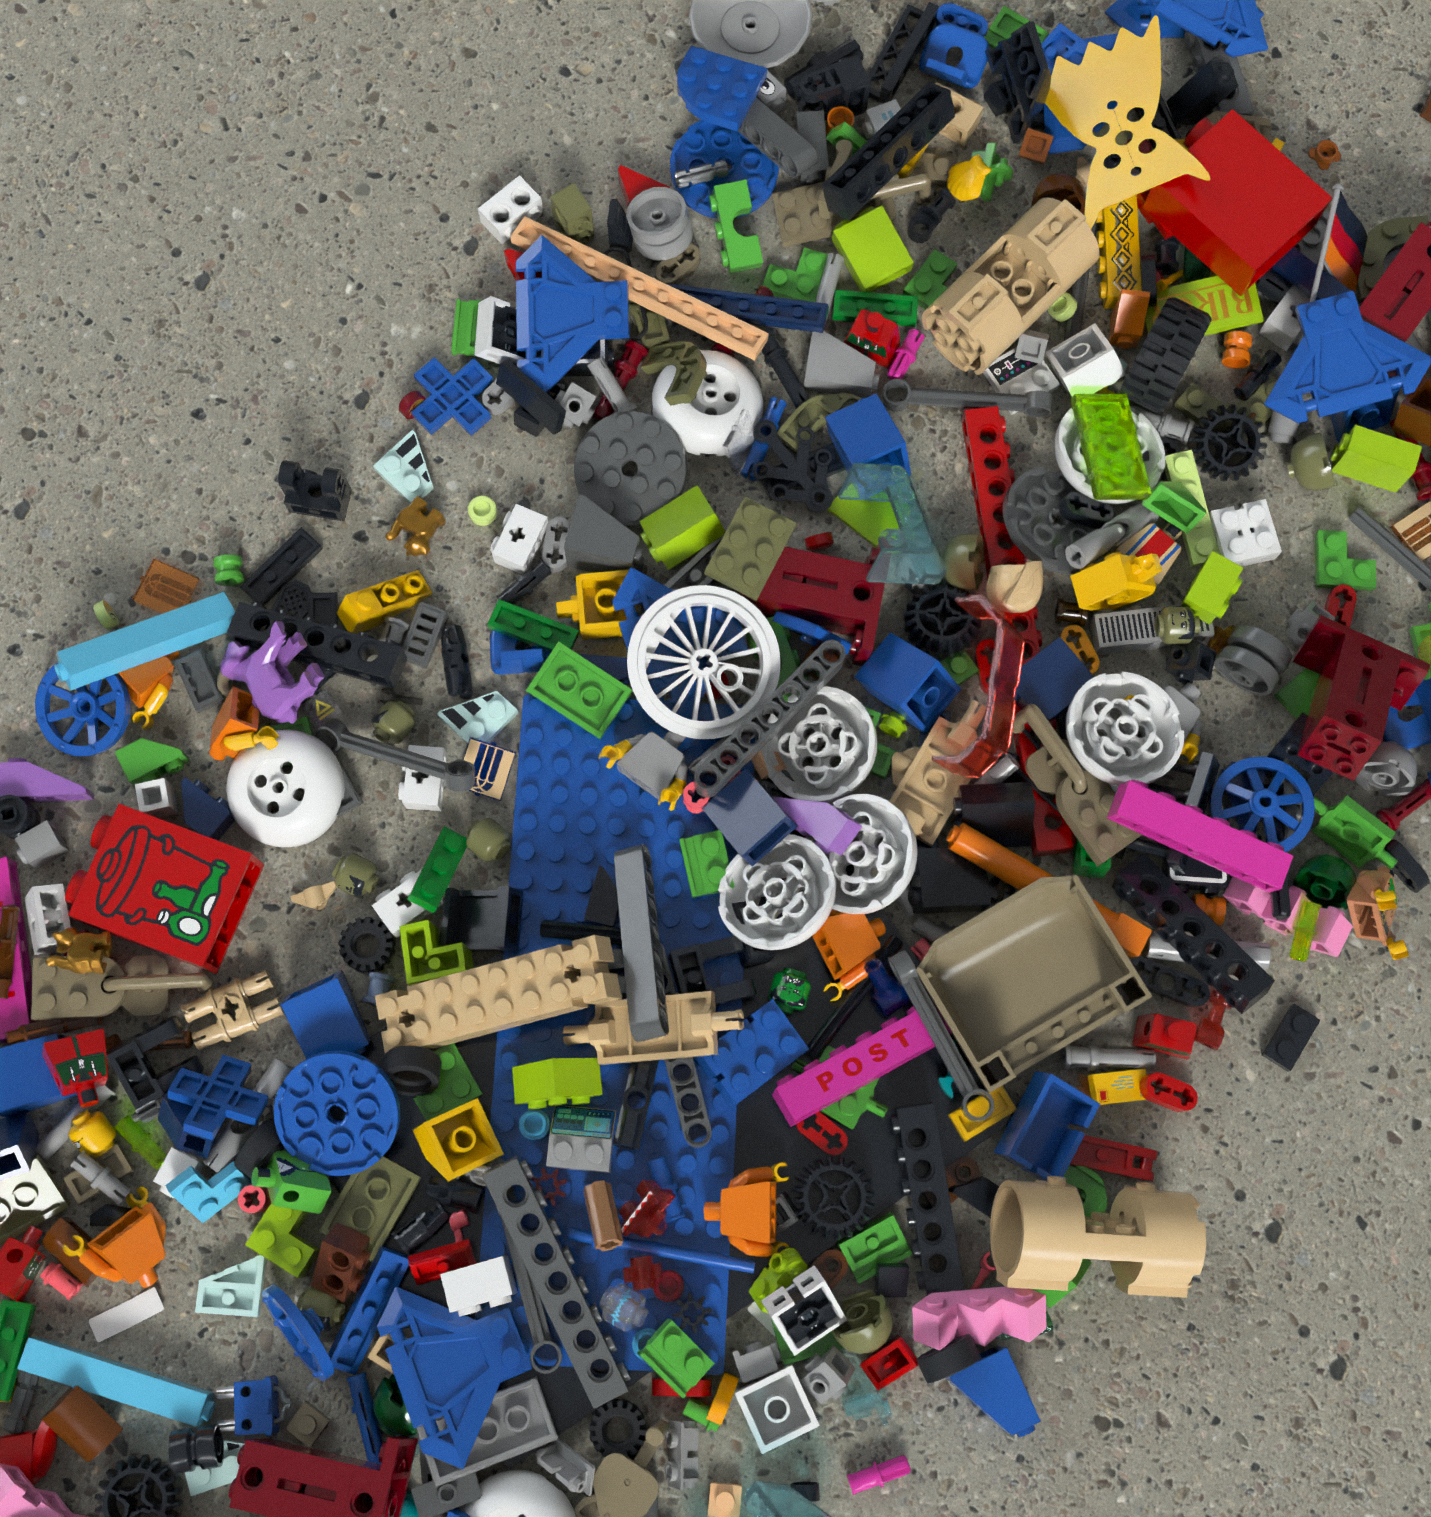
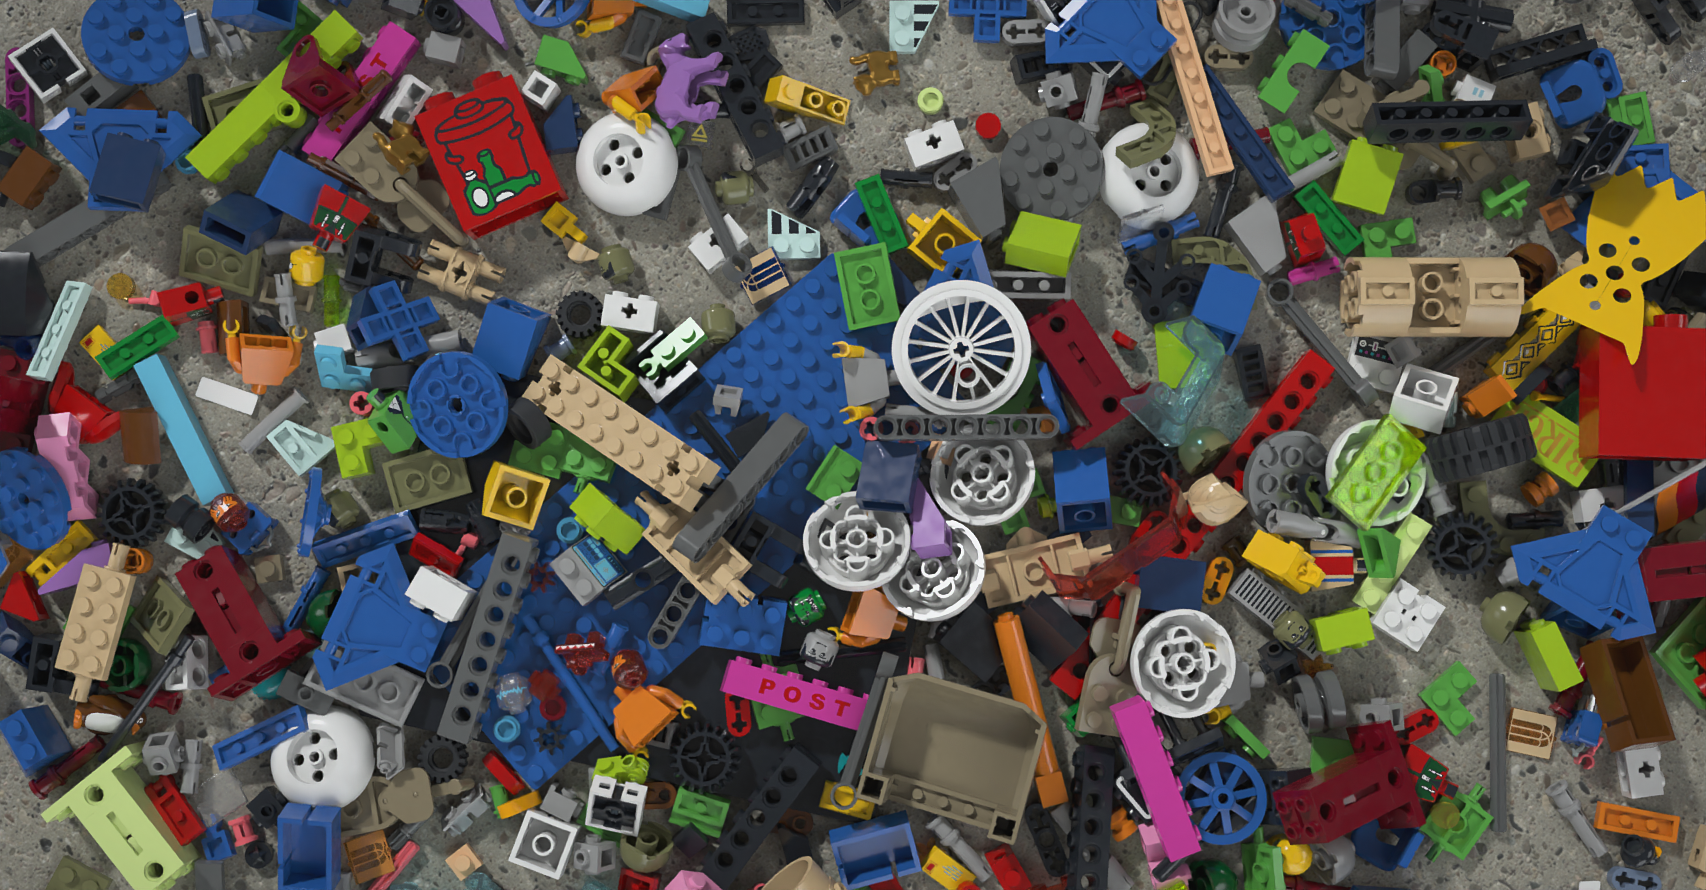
camera: 50 degrees right, 10 degrees up
copper brick [311,1222,371,1302] -> none
green plate [407,826,467,913] -> none
black tile [496,359,566,435] -> none
medium nougat axle [583,1180,623,1251] -> none
bright green plate [637,1318,714,1399] -> none
olive plate [704,497,797,601] -> none
clear blue pin [864,959,911,1018] -> none
yellow animal [947,155,992,201] -> none
yellowish green tile [1048,292,1077,322] -> none
none -> clear red head [209,493,250,532]
none -> light grey pin [238,387,310,454]
none -> yellow plate [540,201,588,244]
none -> bright green plate [558,432,617,495]
none -> clear red head [610,649,648,689]
none -> plate [639,317,708,381]
none -> light grey tile [713,384,743,417]
none -> light grey head [800,629,839,671]
none -> red piece [975,113,1001,140]
none -> bright green plate [1221,714,1270,760]
none -> black slope [1232,344,1271,402]
none -> yellow helmet [1266,833,1312,875]
none -> torso [1403,744,1459,803]

